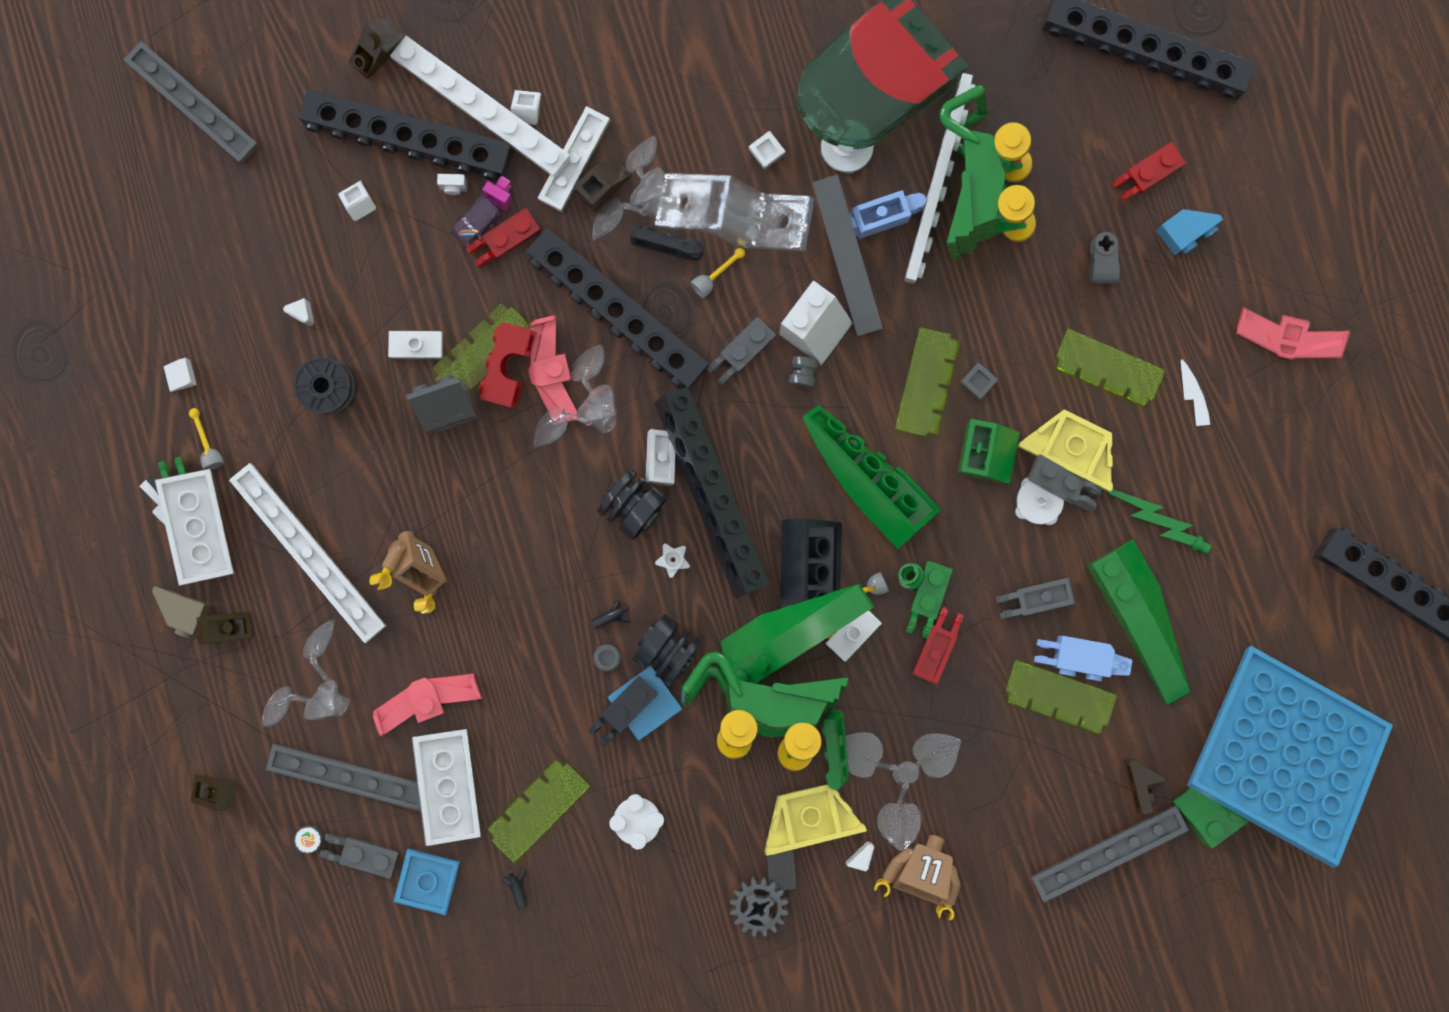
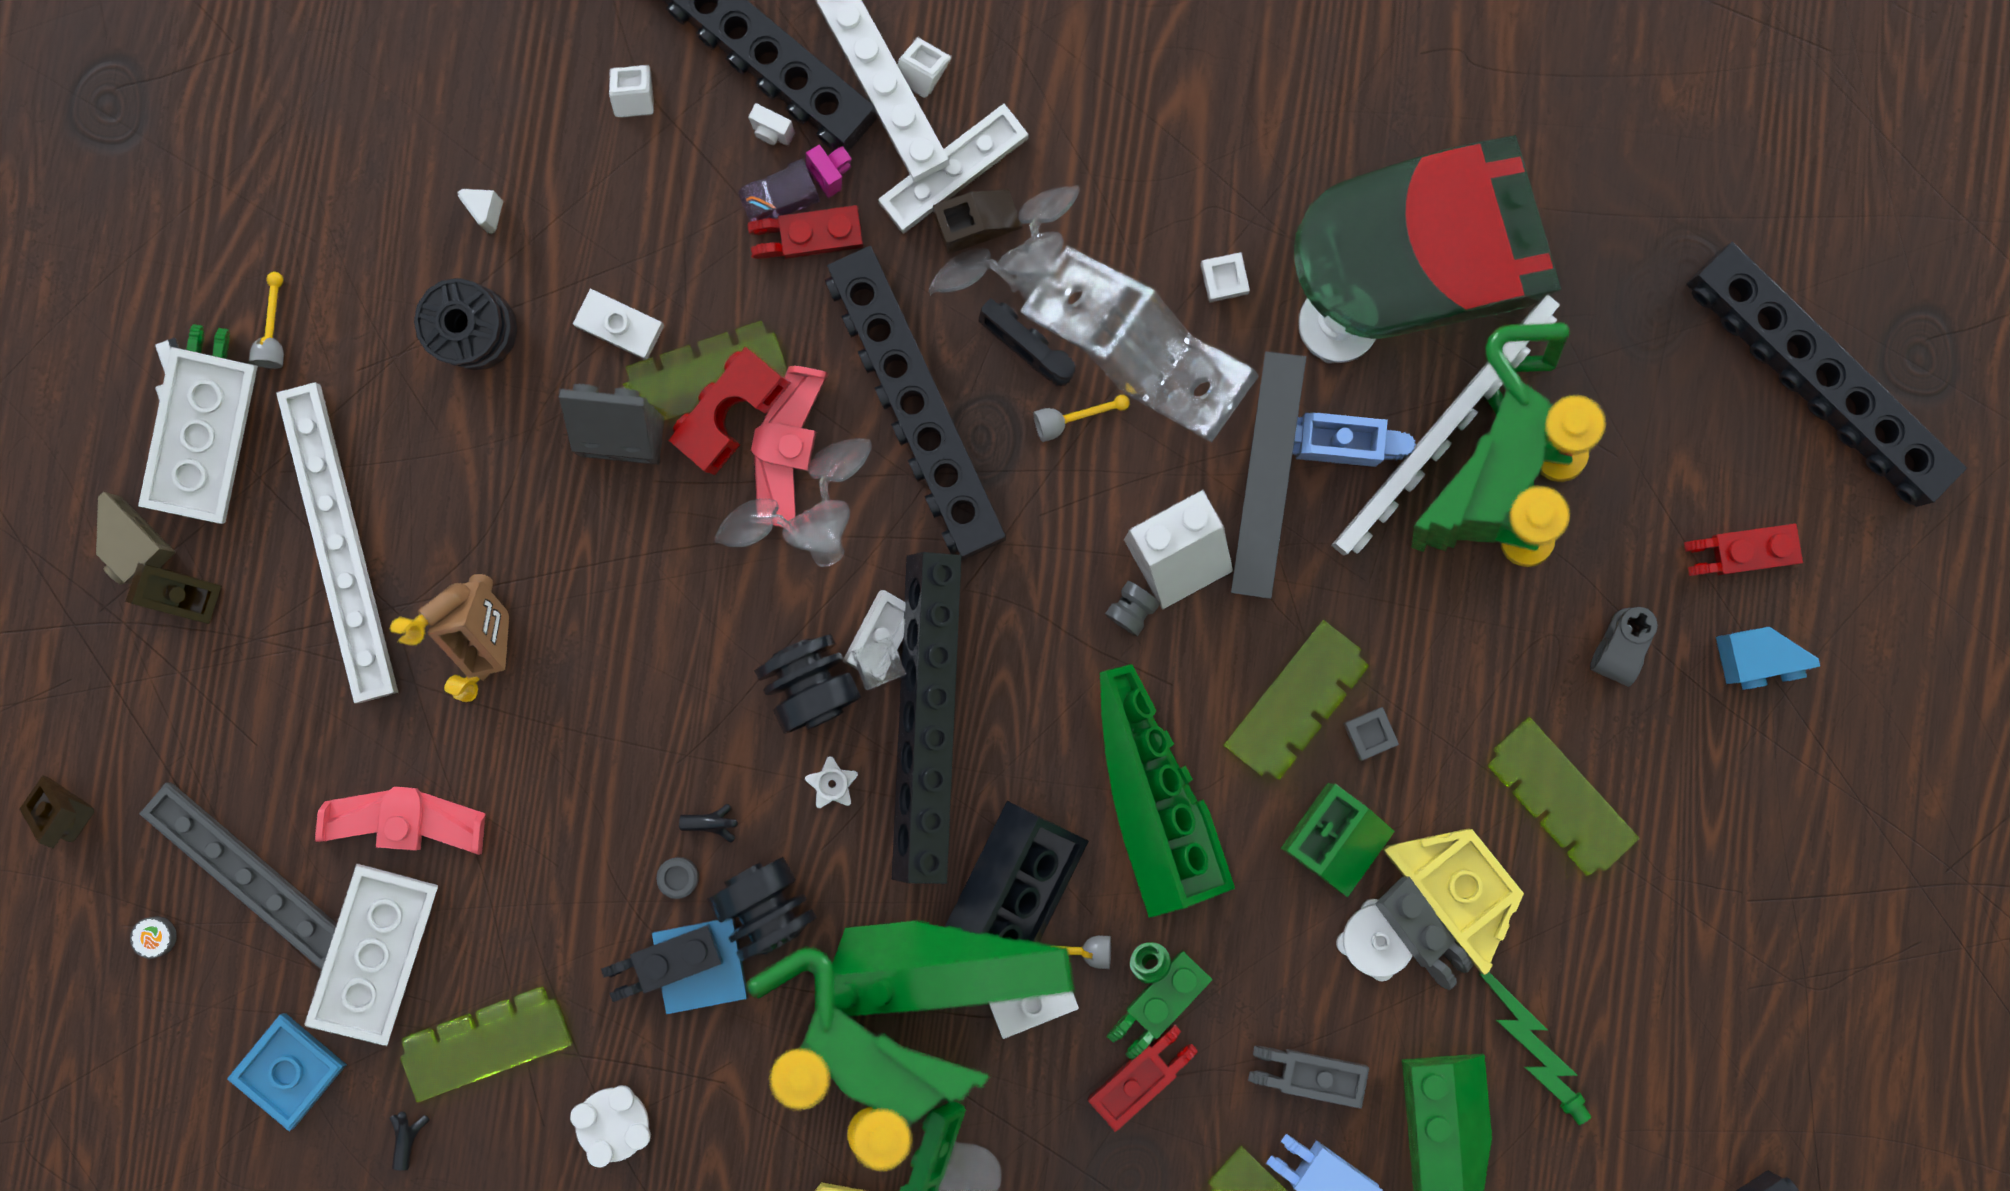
camera: 25 degrees right, 0 degrees up
white slope [164,358,197,392] -> none
clear plant [262,620,349,728] -> none
dark grey hinge [319,833,400,879] -> none
dark grey hinge [706,316,776,385] -> none
white sticker [1181,360,1210,426] -> none
coral plate [1236,307,1350,360] -> none
none -> clear tile [851,636,906,689]

